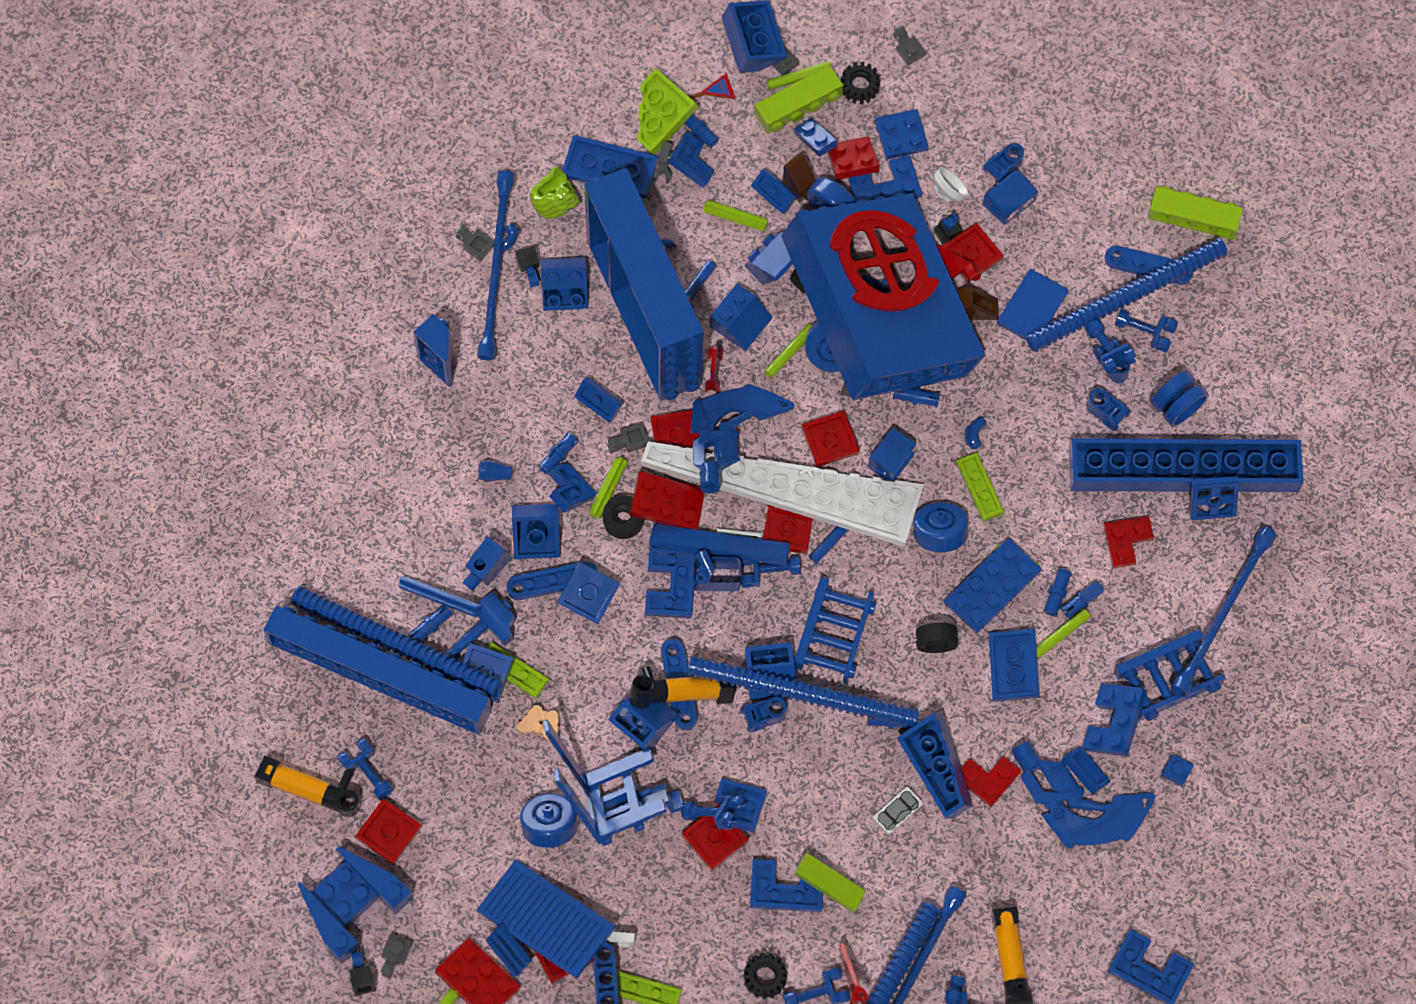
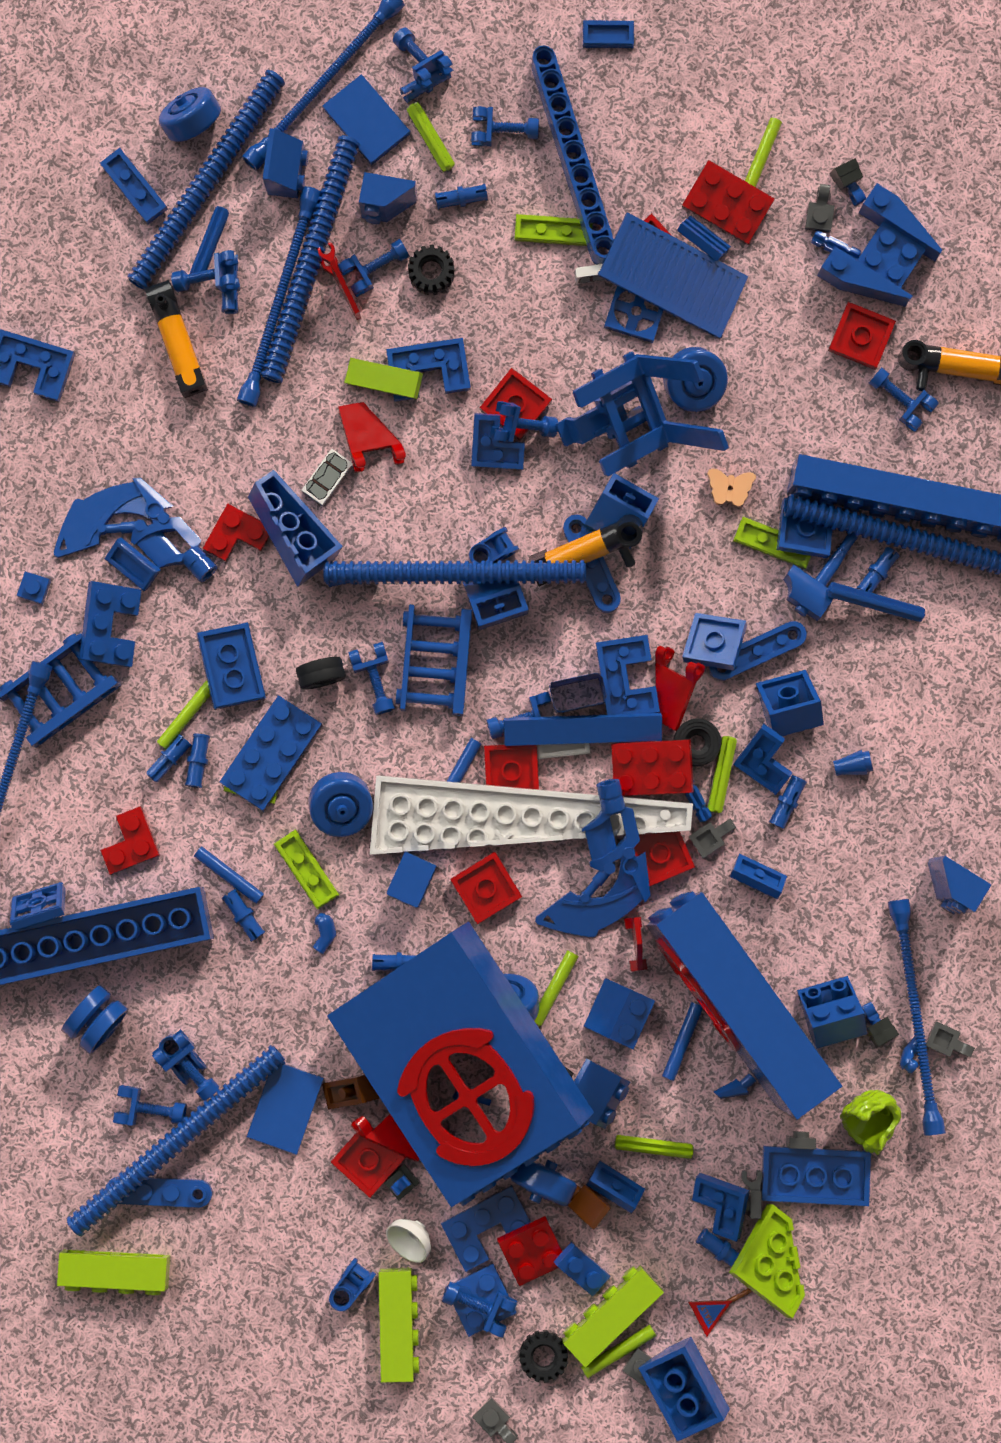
camera: 170 degrees right, 15 degrees up
blue torso [462,536,512,591] -> none
blue arm [695,549,715,584] -> none
blue piece [982,170,1038,225] -> none
blue piece [1086,388,1130,431] -> none
none -> blue piece [194,846,264,904]
none -> blue pin [221,889,265,942]
none -> red flag [338,402,406,473]
none -> blue bar [348,642,395,715]
none -> lime brick [379,1268,419,1383]
none -> blue bar [441,1281,517,1338]
none -> blue piece [604,286,663,343]
none -> red flag [655,646,705,731]
none -> blue axle [685,780,712,823]
none -> blue axle [811,230,861,260]

